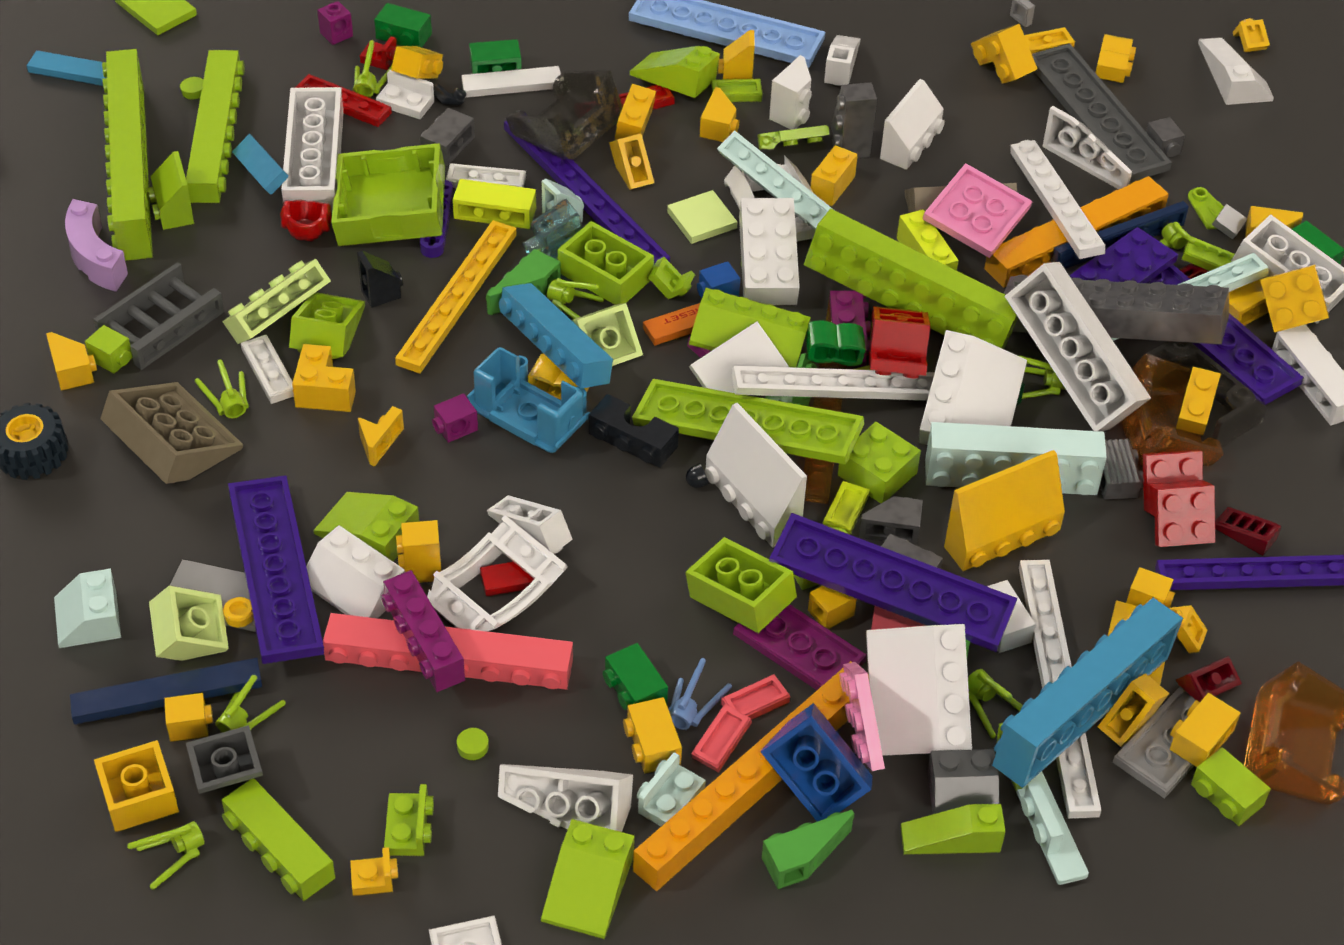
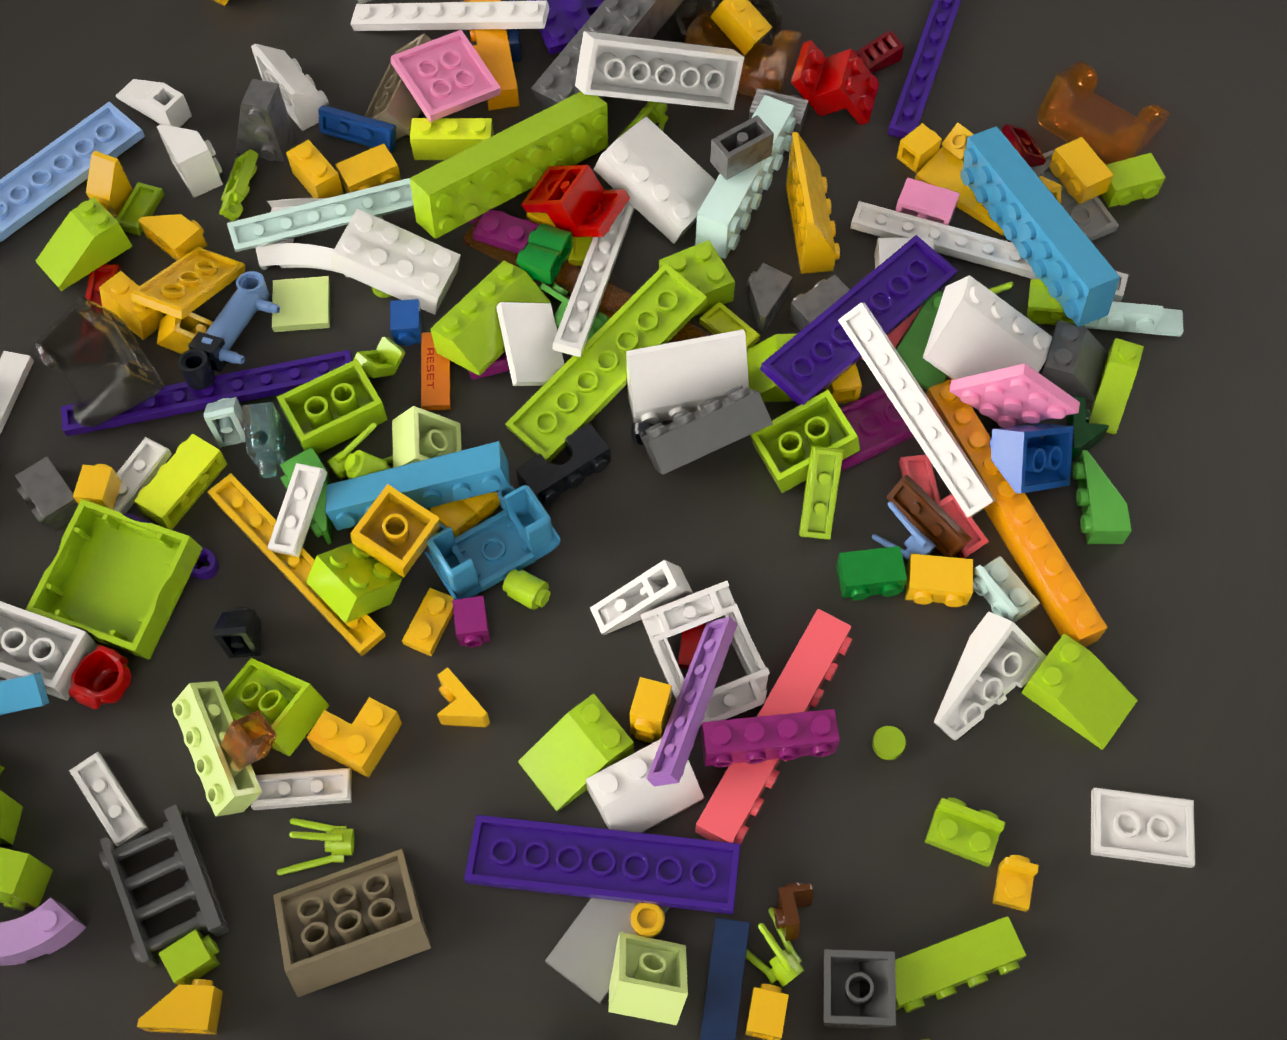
camera: 65 degrees left, 15 degrees up
none -> white tile [69,752,149,848]
none -> yellow brick [73,464,122,510]
none -> yellow tile [131,247,245,319]
none -> medium blue piece [178,271,280,390]
none -> clear orange brick [221,710,277,769]
none -> white tile [267,463,327,557]
none -> lime brick [306,543,402,623]
none -> blue tile [318,105,396,153]
none -> yellow brick [335,143,401,193]
none -> lime brick [345,450,391,479]
none -> yellow brick [350,484,440,578]
none -> yellow plate [402,588,454,656]
none -> lime brick [503,569,550,610]
none -> dark grey brick [641,386,773,475]
none -> medium lavender plate [646,617,738,787]
none -> flat silver brick [710,115,774,180]
none -> reddish brown bracket [774,882,813,941]
none -> lime tile [799,446,844,540]
none -> white plate [838,302,996,518]
none -> reddish brown tile [886,475,972,558]
none -> bright pink brick [895,177,960,225]
none -> dark green slope [1066,396,1109,462]

